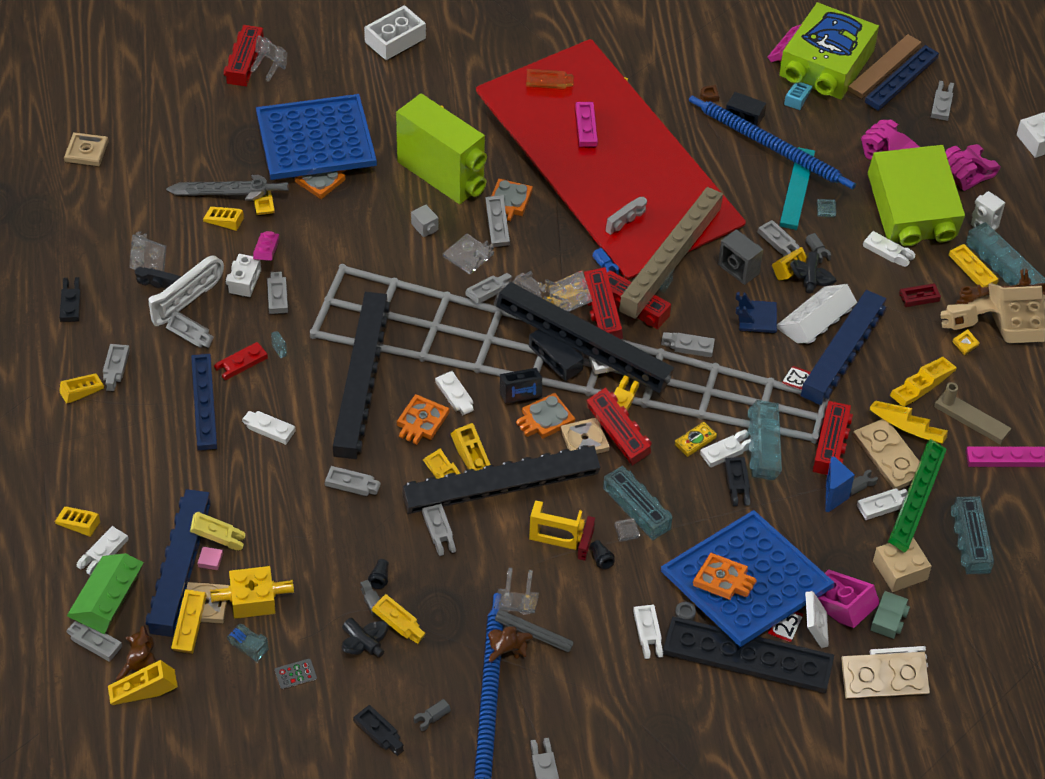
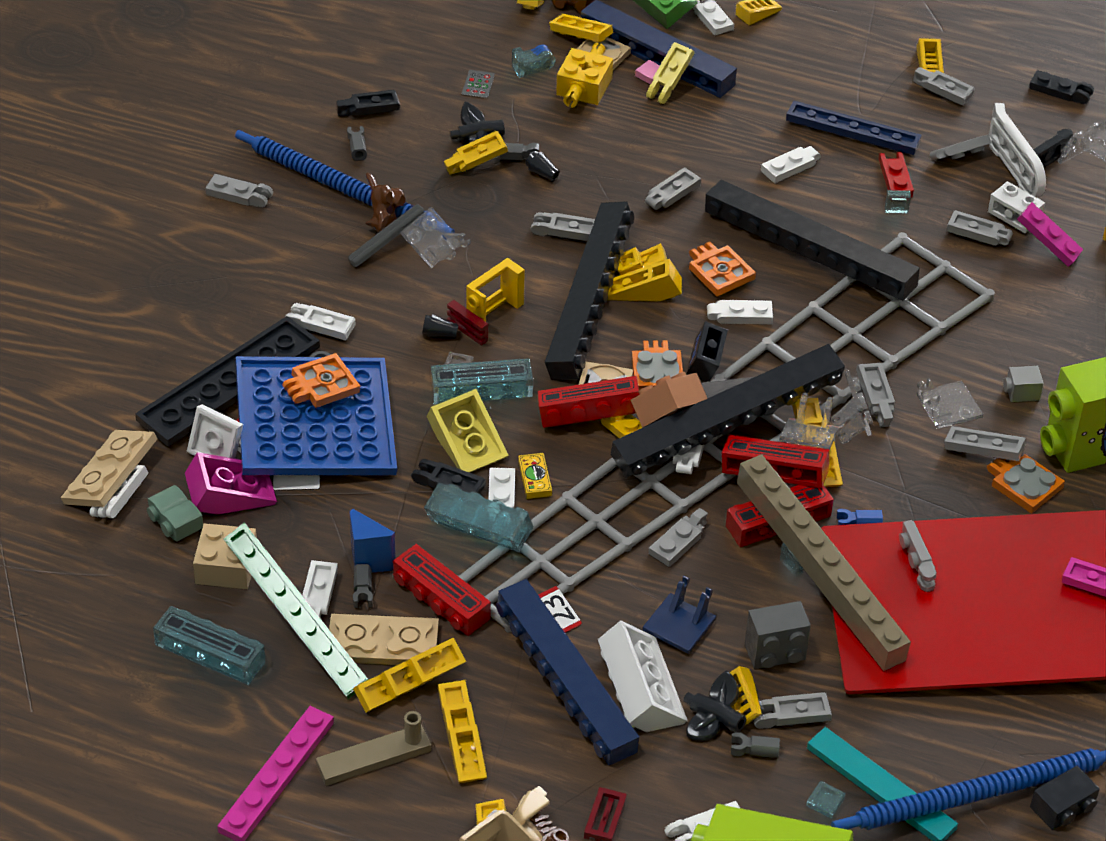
camera: 120 degrees right, 5 degrees down
none -> light yellow slope [427,389,509,473]
none -> nougat brick [631,372,707,428]

